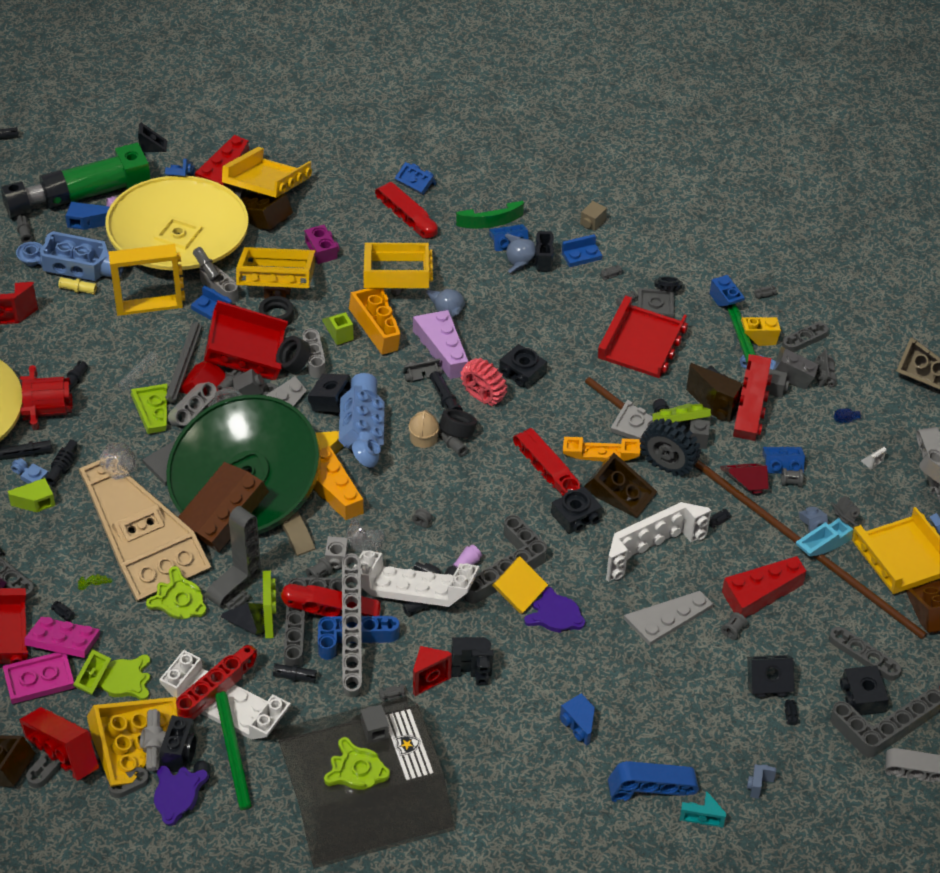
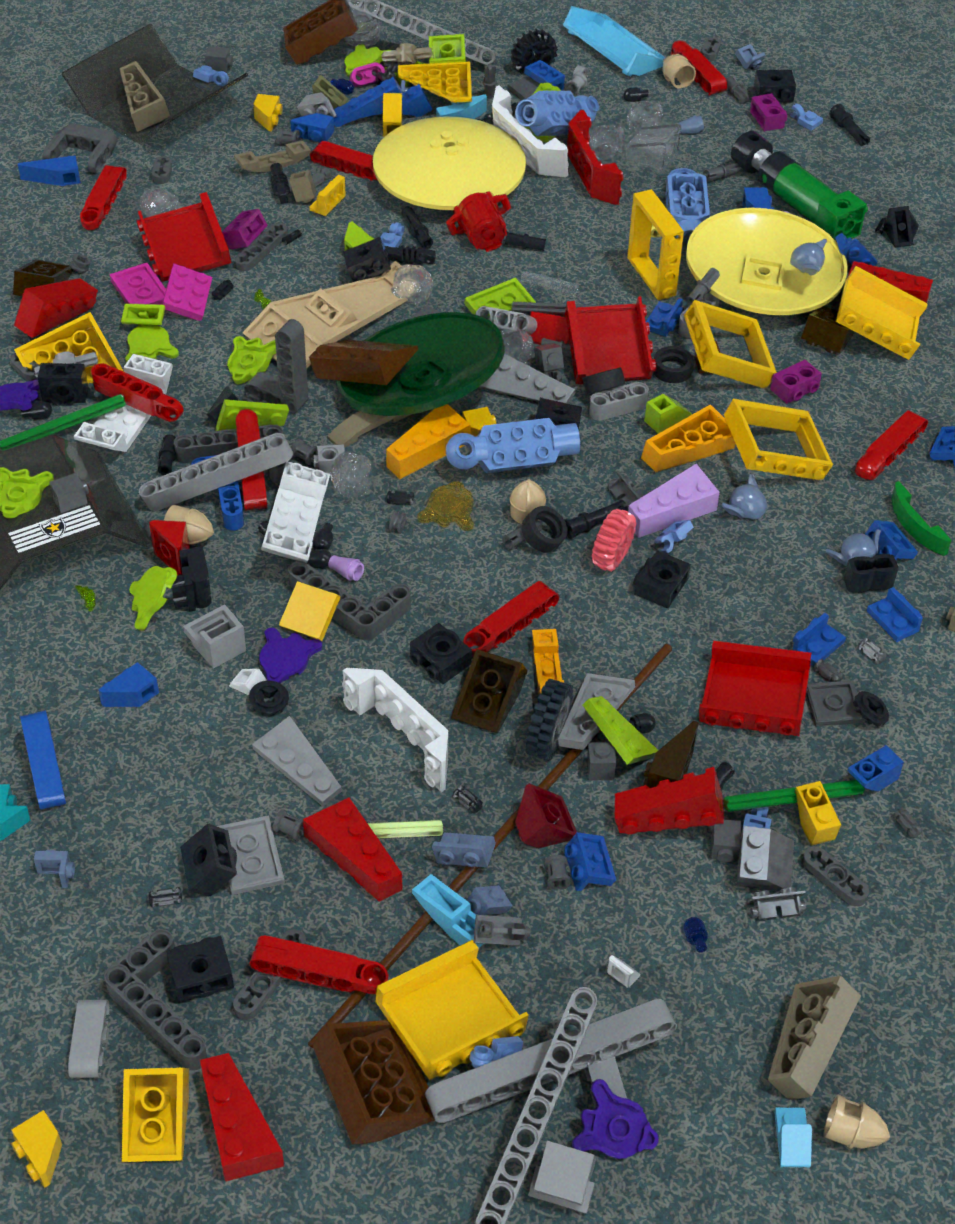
camera: 80 degrees right, 0 degrees up
none -> clear neon green piece [75,585,96,612]
none -> lime tile [129,566,177,631]
none -> tan helmet [164,505,214,544]
none -> light grey plate [183,604,246,668]
none -> light grey tile [217,815,285,895]
none -> white slope [229,669,267,695]
none -> black gear [249,680,289,715]
none -> red piece [249,935,389,994]
none -> black brick [343,237,391,282]
none -> yellowish green axle [368,820,443,838]
none -> black piece [387,491,414,505]
none -> clear yellow tile [418,481,474,531]
none -> sand blue bracket [432,832,496,868]
none -> medium blue plate [655,520,694,553]
none -> sand blue piece [790,239,827,275]
none -> blue bracket [793,613,846,667]

